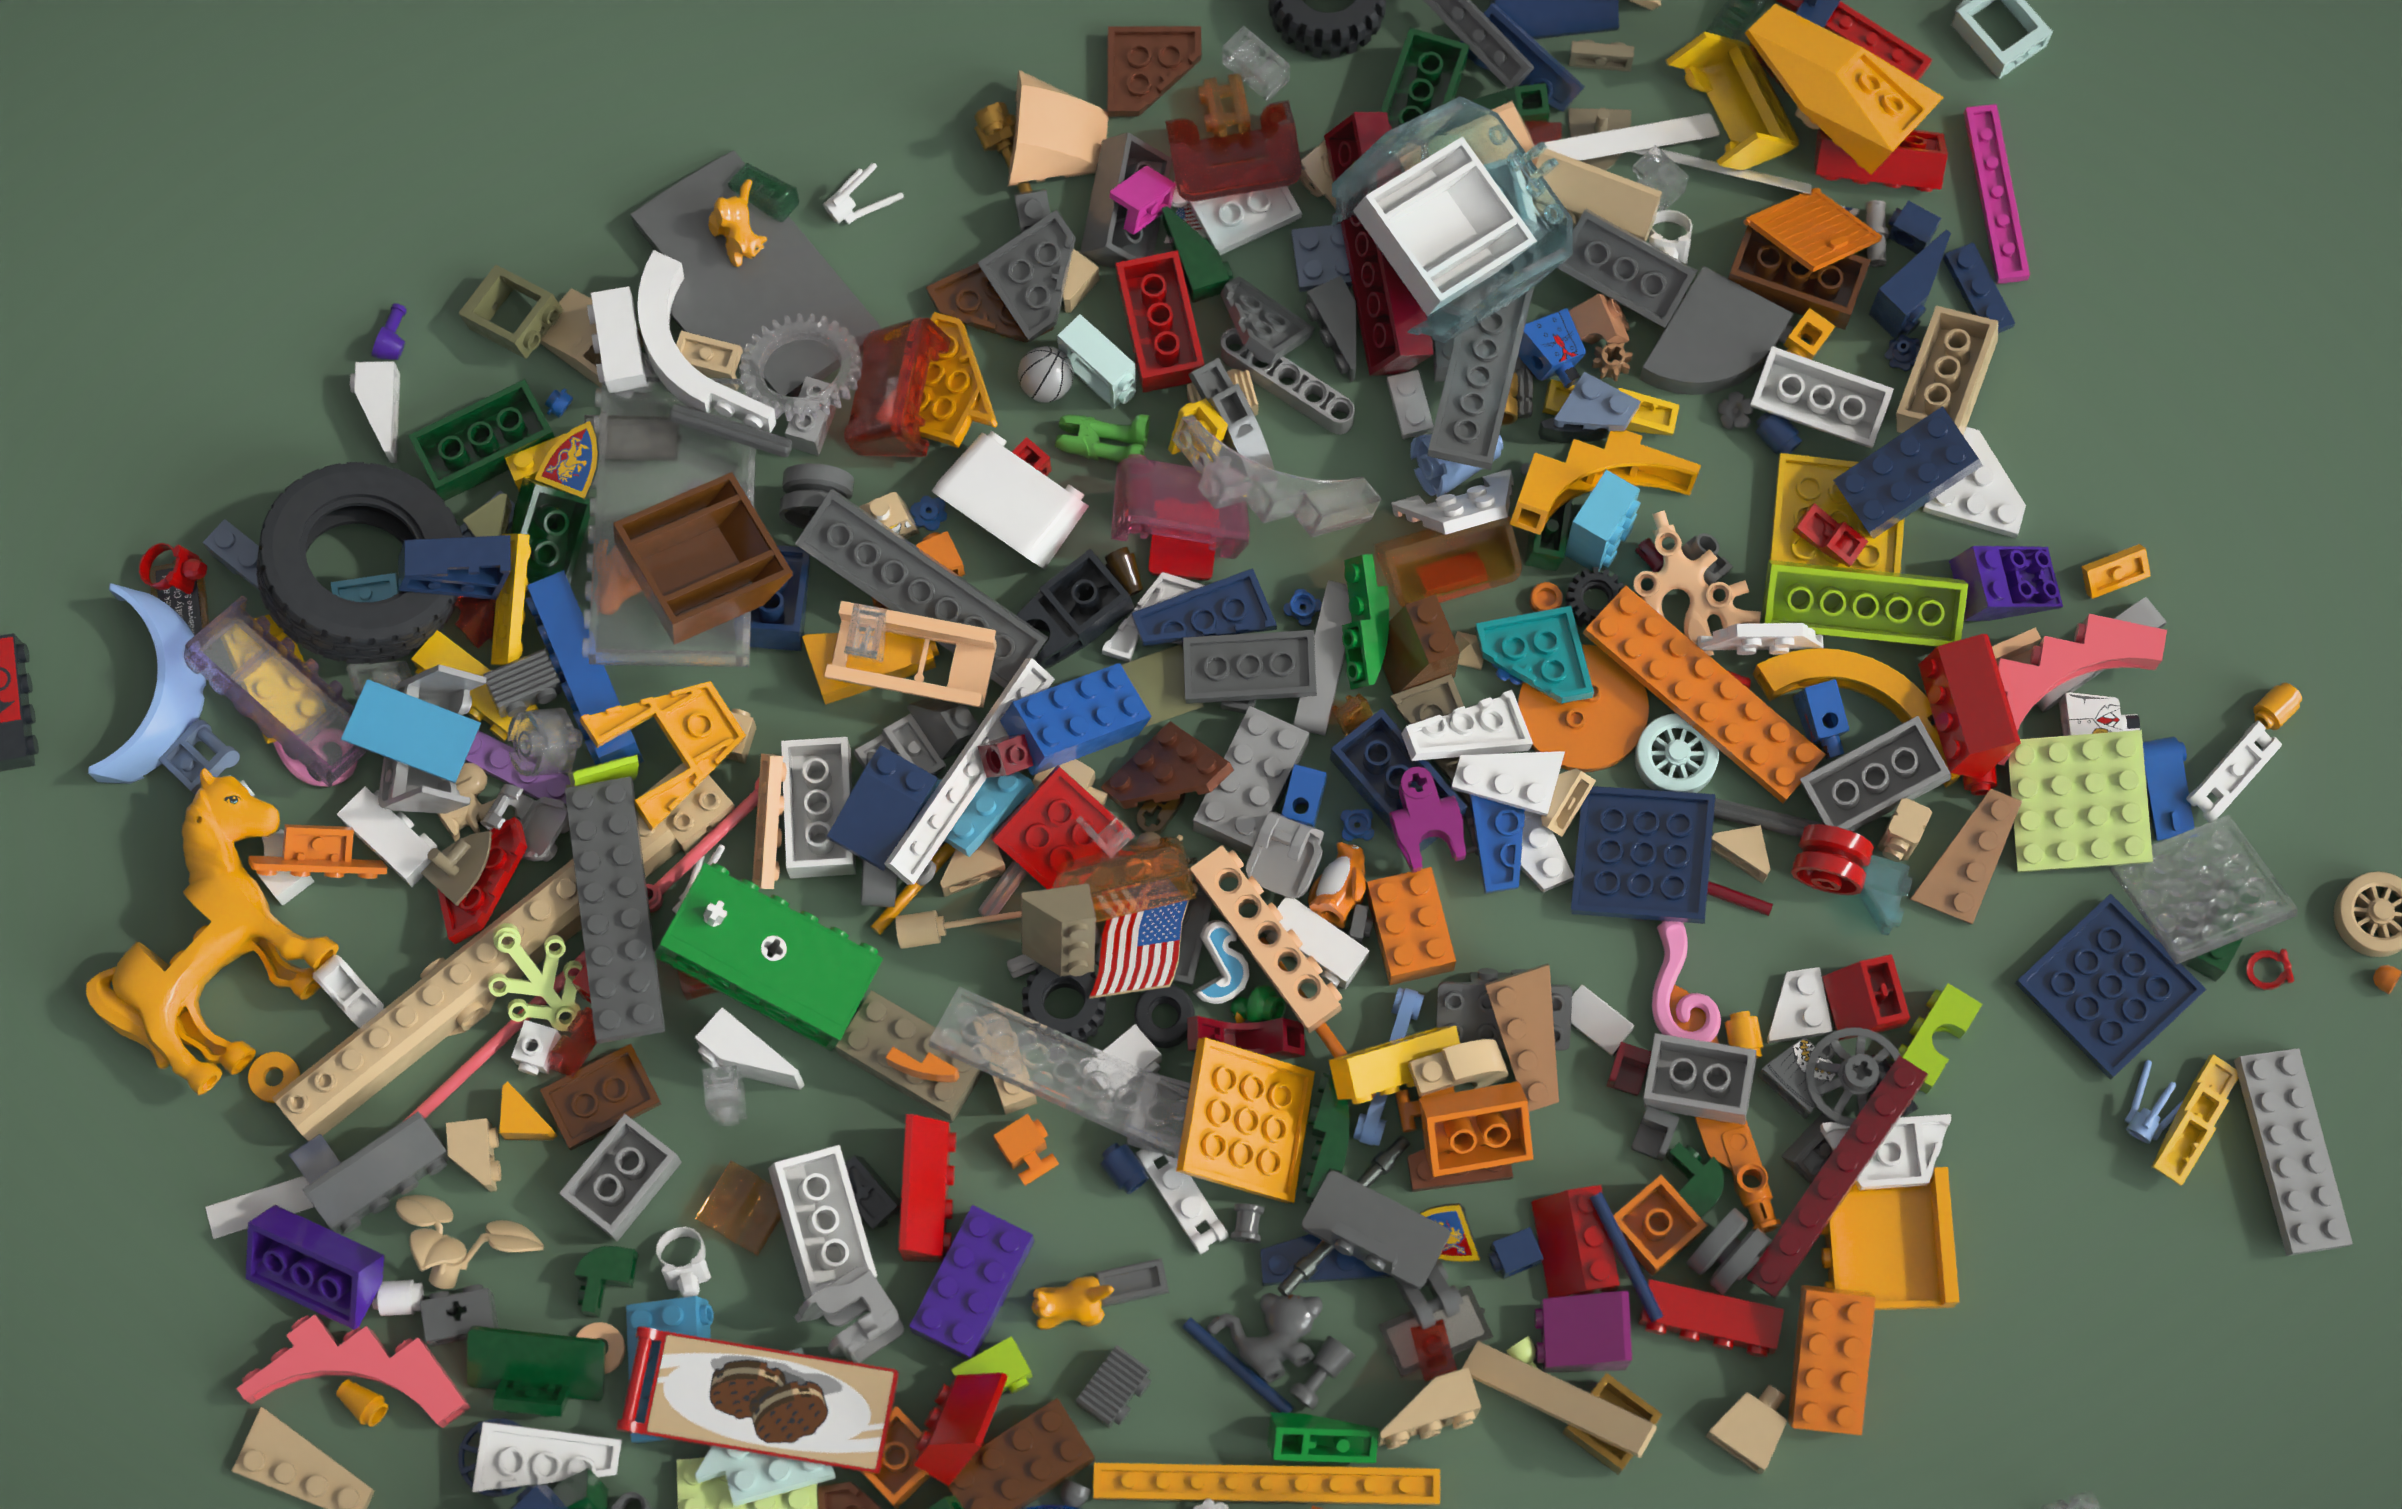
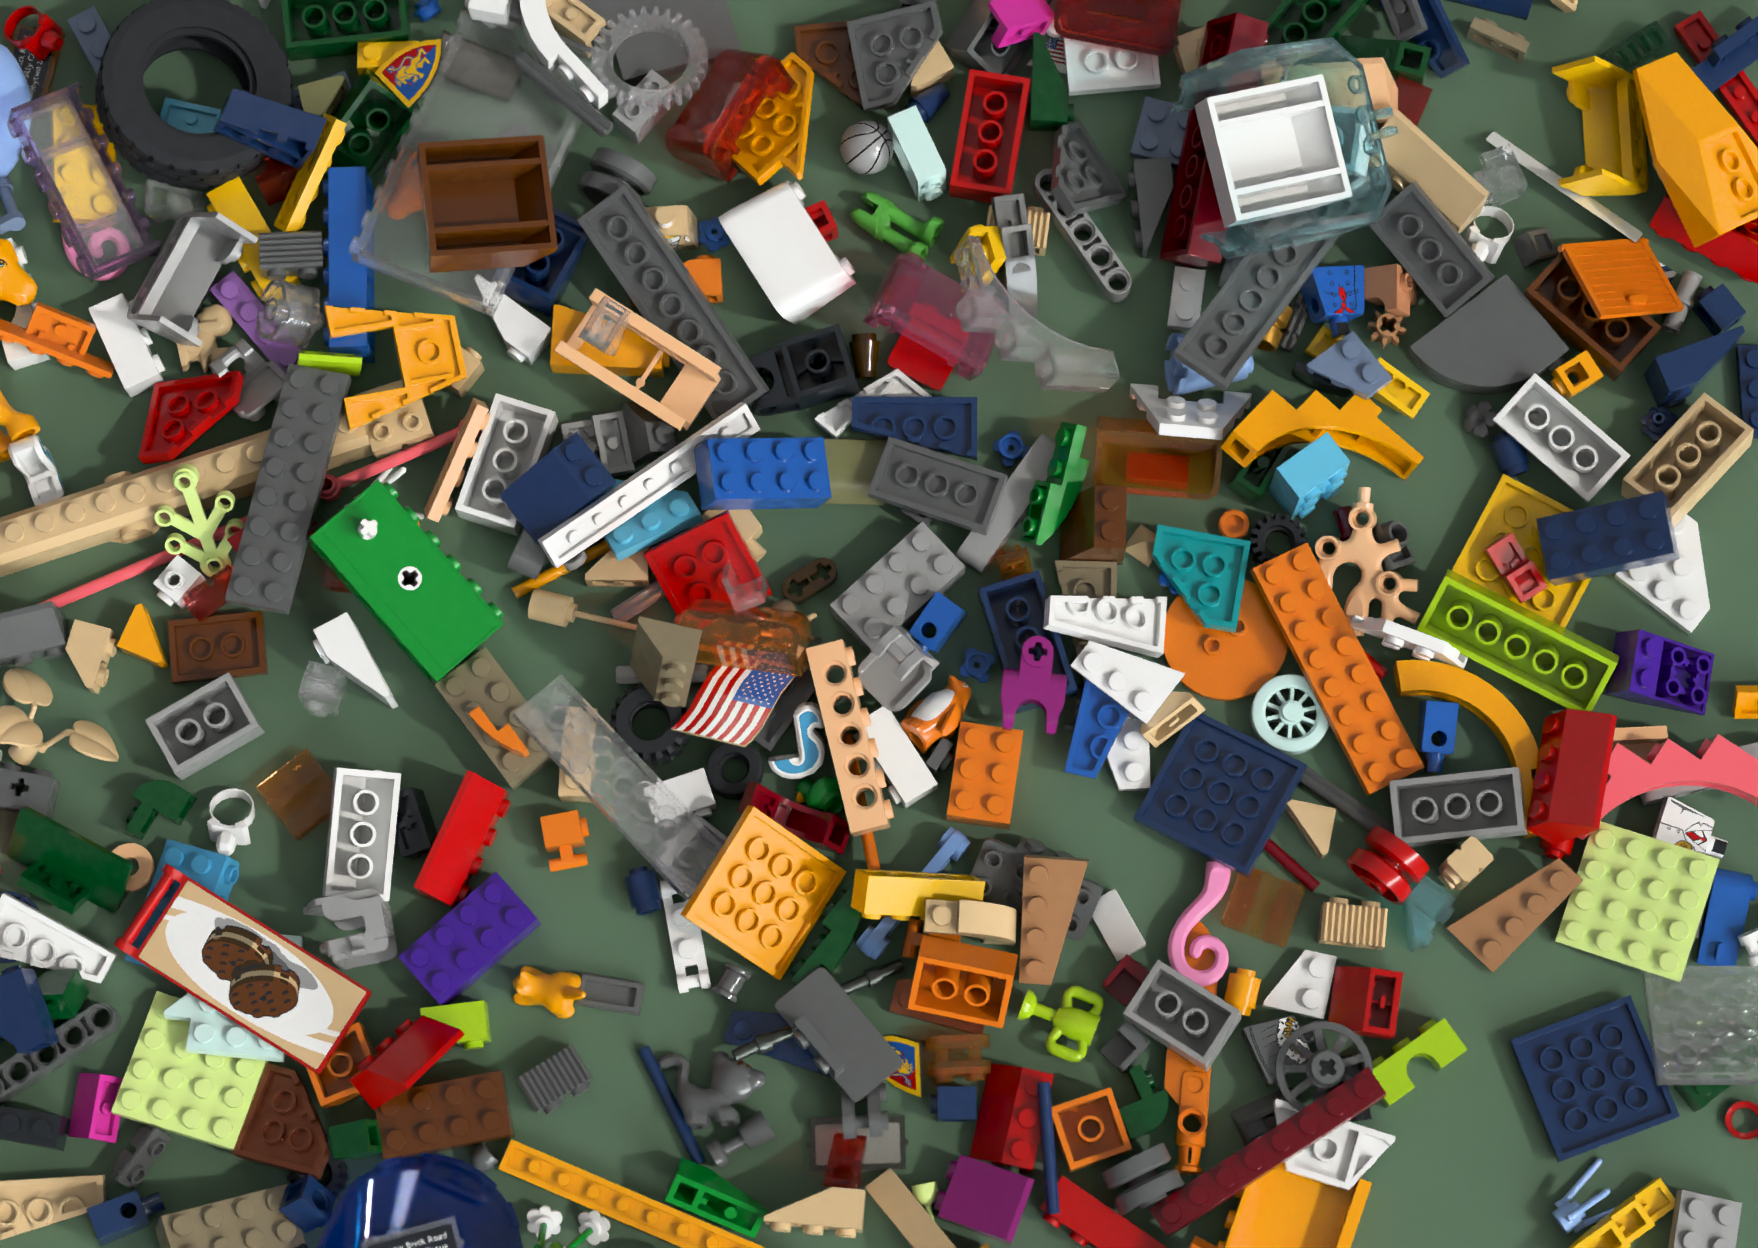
camera: 25 degrees right, 5 degrees up
dark azure piece [341,679,481,783] -> none
dark tan shield [421,831,492,906] -> none
dark red brick [977,734,1034,778] -> none
copper plate [1100,721,1234,809] -> none
white sticker [1543,113,1720,161] -> none
dark tan shield [1569,108,1631,171] -> none
none -> white slope [474,275,552,366]
none -> dark blue cone [905,82,950,123]
none -> clear orange brick [925,1034,991,1083]
none -> lime piece [1017,986,1104,1062]
none -> clear orange slope [1221,868,1306,949]
none -> tan brick [1318,897,1388,950]
none -> dark grey slope [1513,227,1559,267]

